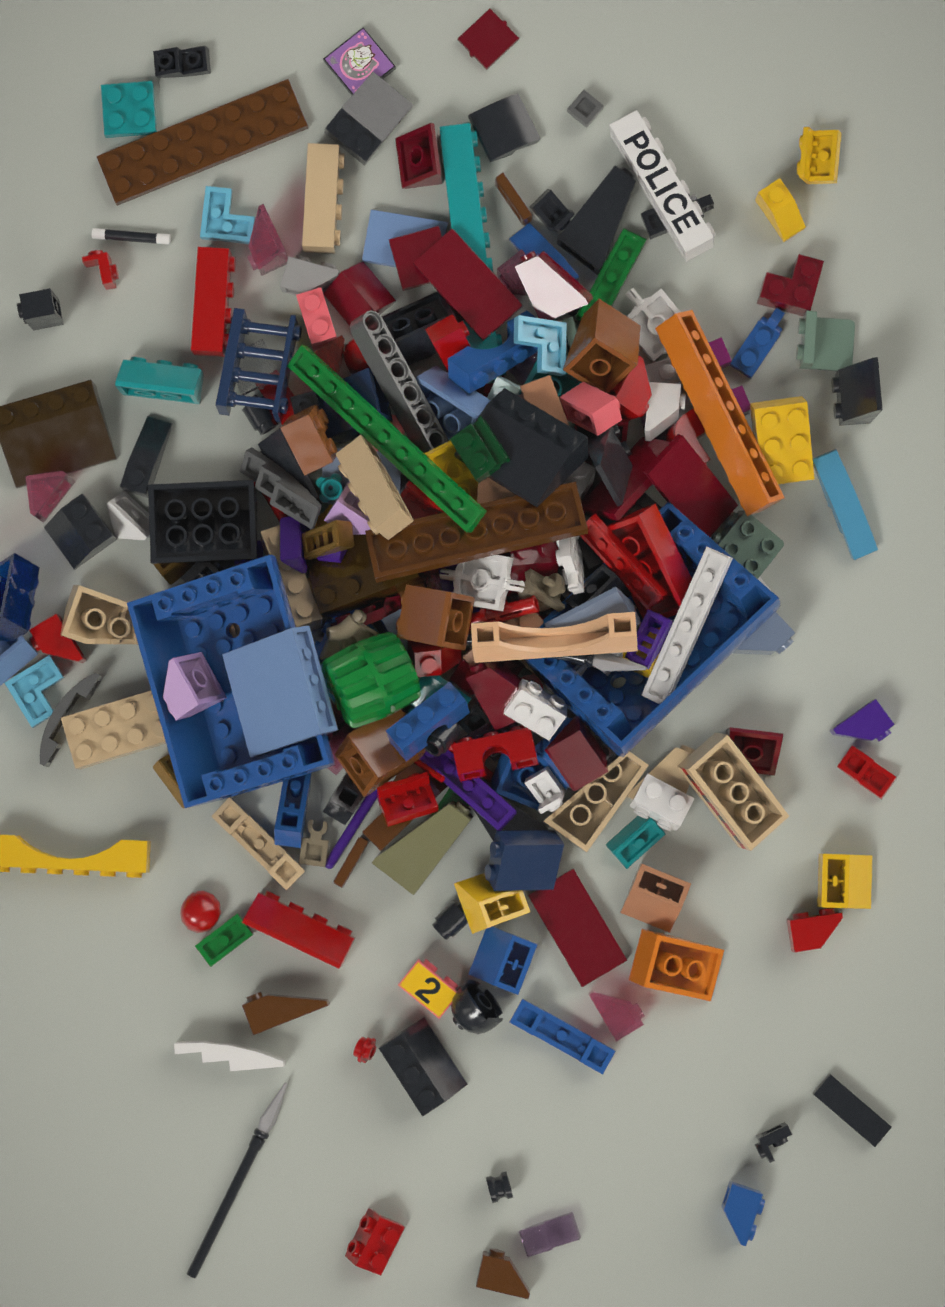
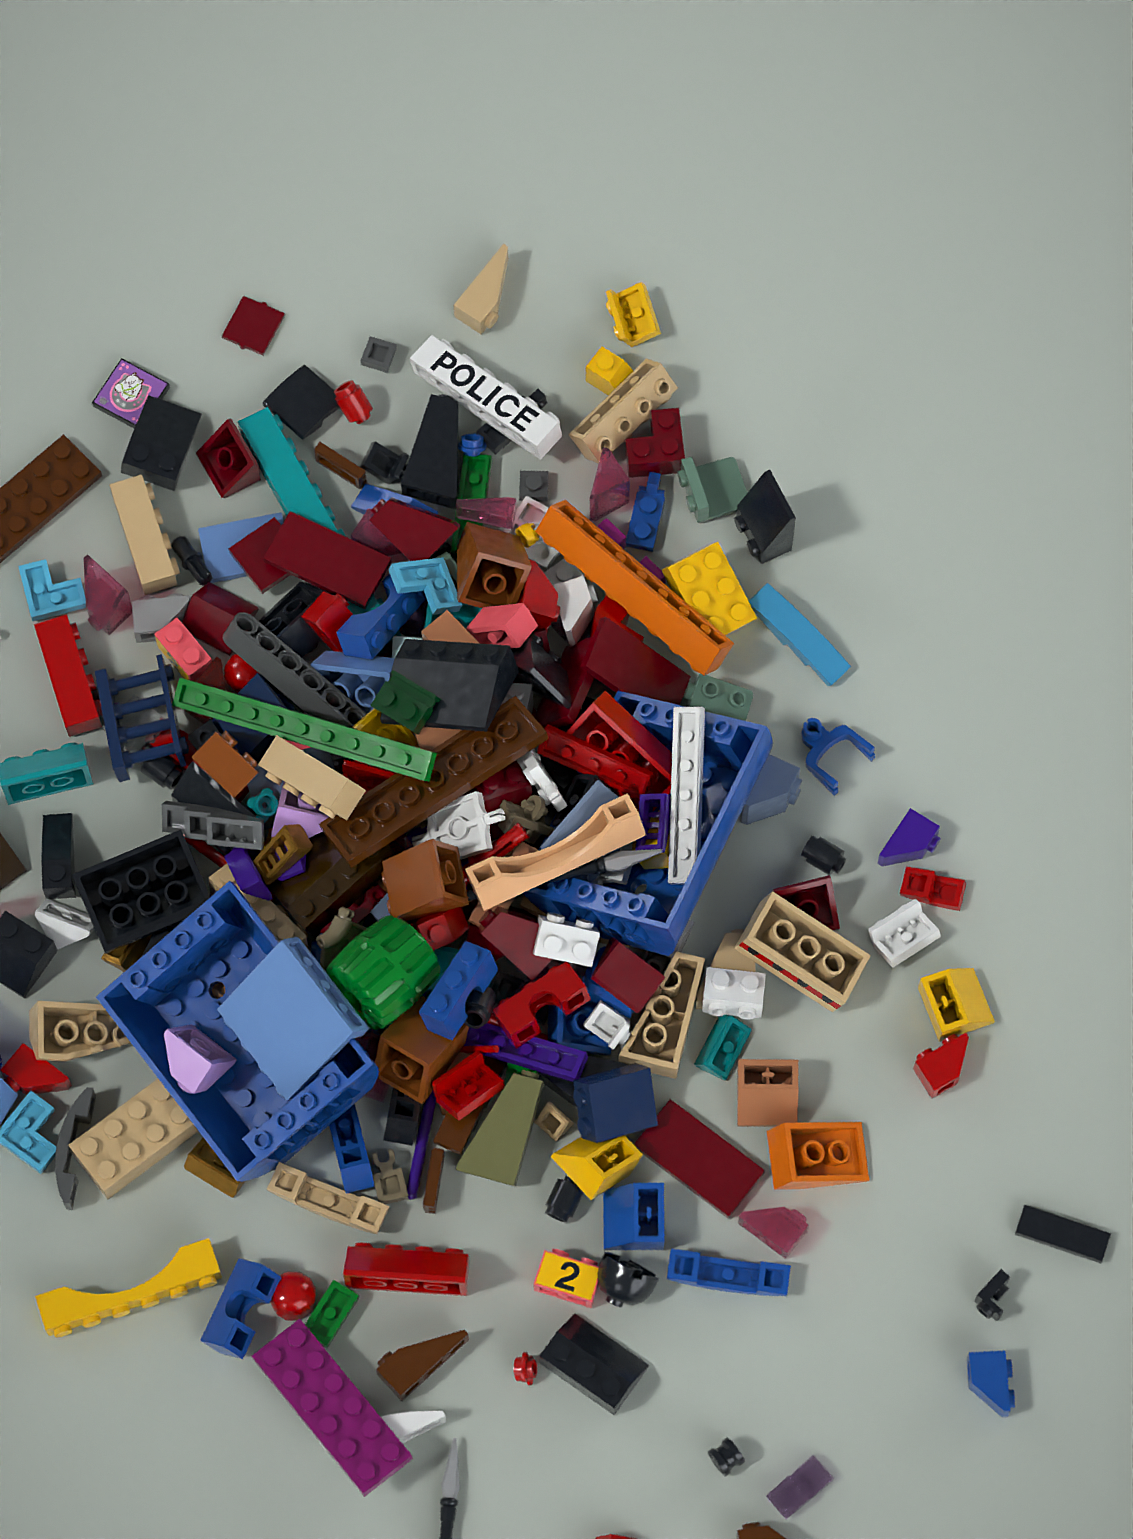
camera: 25 degrees left, 15 degrees down
none -> black axle [171,536,213,586]
none -> blue arch [200,1259,281,1359]
none -> magenta plate [252,1319,413,1497]
none -> red brick [334,380,373,424]
none -> tan slope [454,244,508,335]
none -> clear pink slope [456,497,517,529]
none -> blue plate [458,434,486,456]
none -> yellow hinge [515,523,540,548]
none -> dark grey plate [519,470,548,502]
none -> tan slope [535,1101,574,1142]
none -> tan brick [568,359,678,464]
none -> clear pink slope [590,447,630,522]
none -> blue piece [801,718,875,796]
none -> black brick [801,835,846,875]
none -> white bracket [868,899,941,968]

